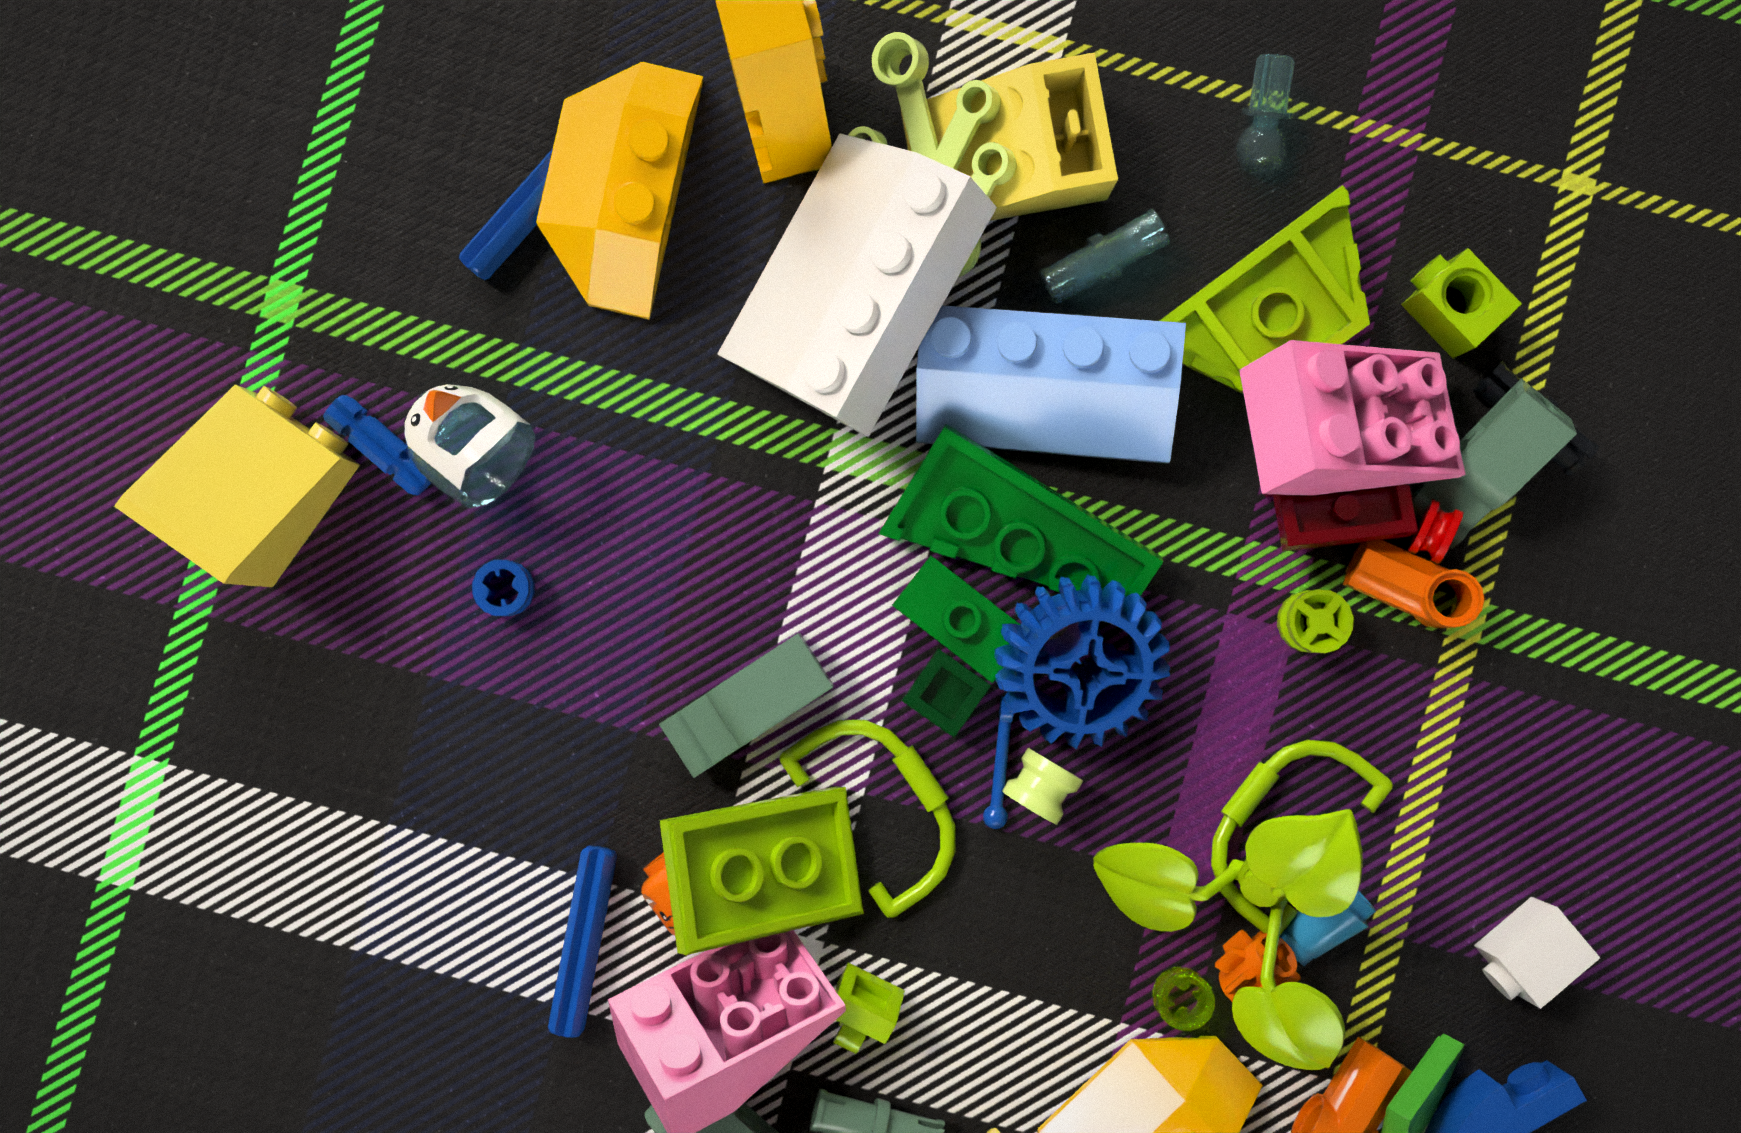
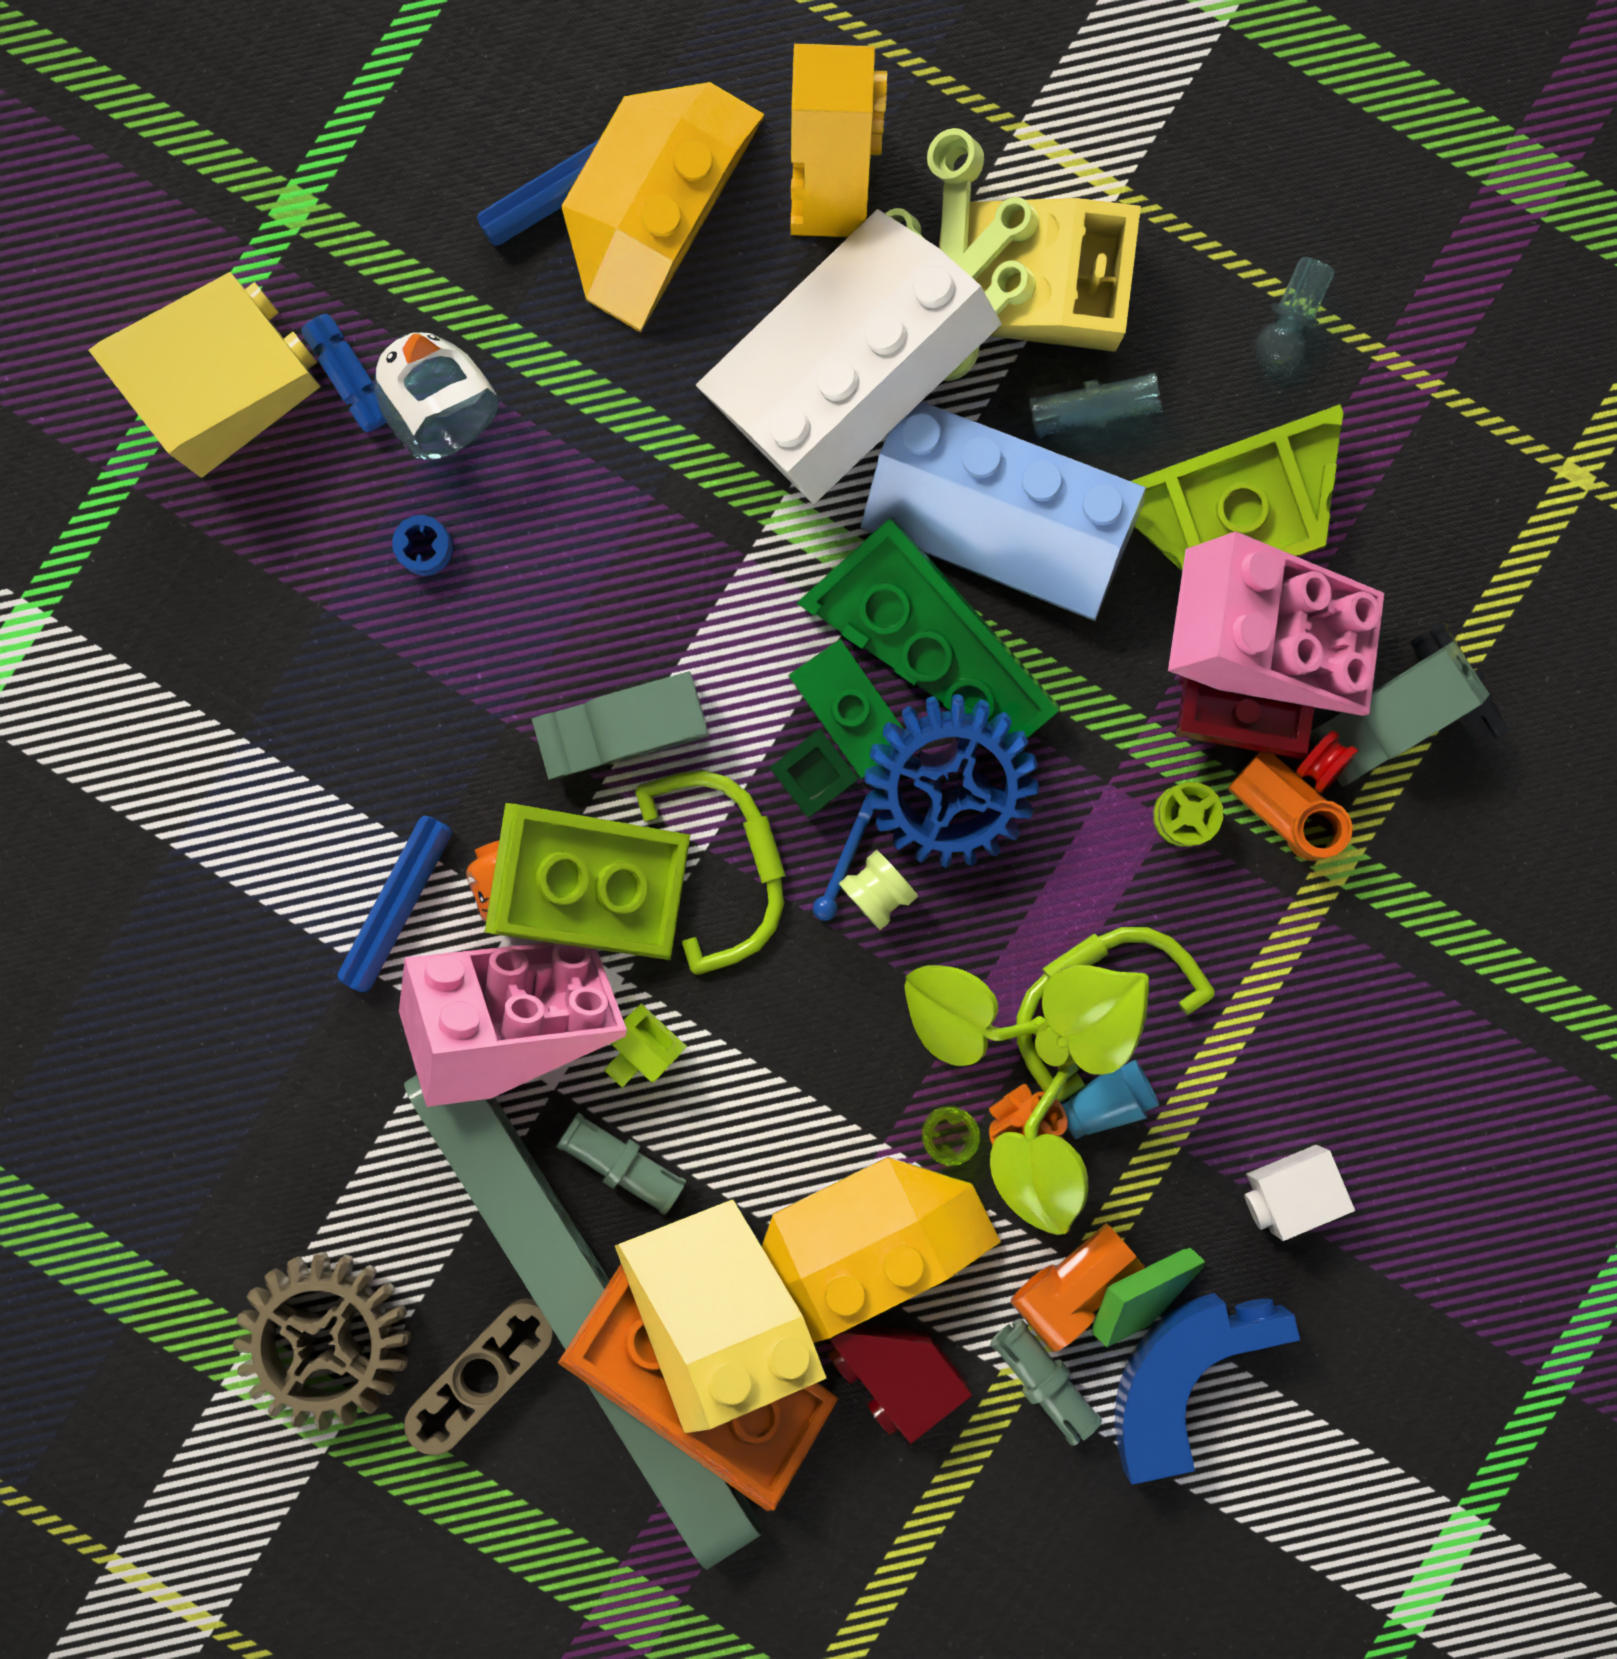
camera: 15 degrees right, 0 degrees up
lime brick [1401,248,1522,358] -> none

